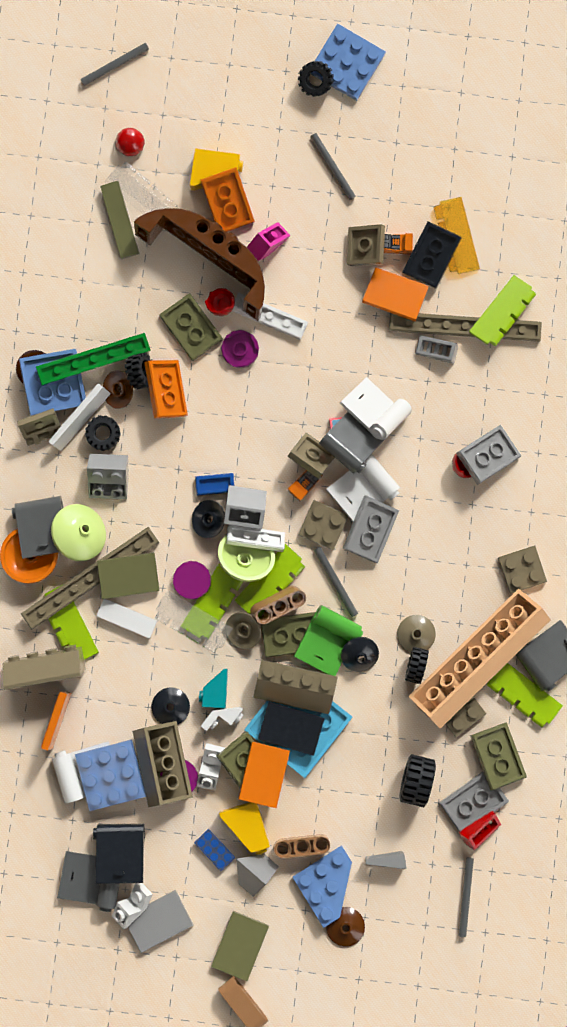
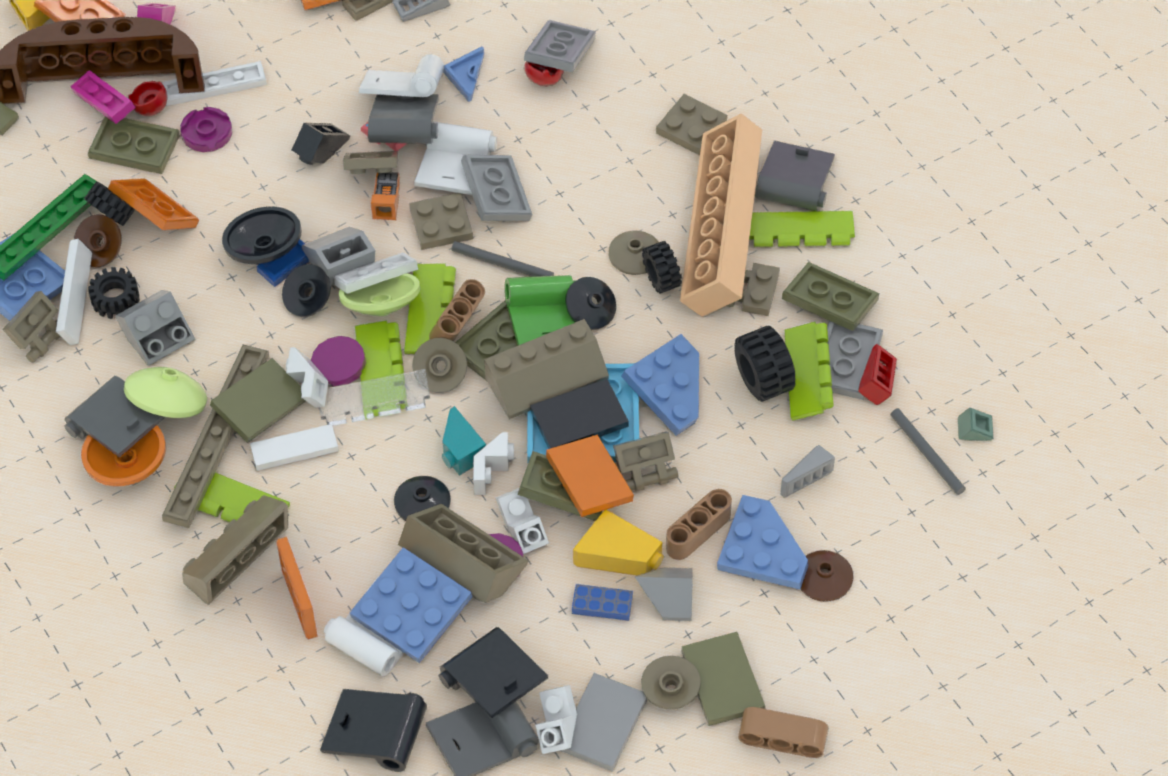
camera: 35 degrees left, 30 degrees down
none -> dark pink plate [70,71,135,124]
none -> black dish [222,206,302,265]
none -> white slope [286,347,328,408]
none -> black slope [292,123,350,165]
none -> black door [320,689,427,772]
none -> medium blue tile [443,46,484,102]
none -> dark tan plate [613,431,679,492]
none -> medium blue plate [621,334,699,436]
none -> dark tan dish [641,656,701,710]
none -> lime windscreen [784,322,834,421]
none -> sand green slope [958,407,994,441]

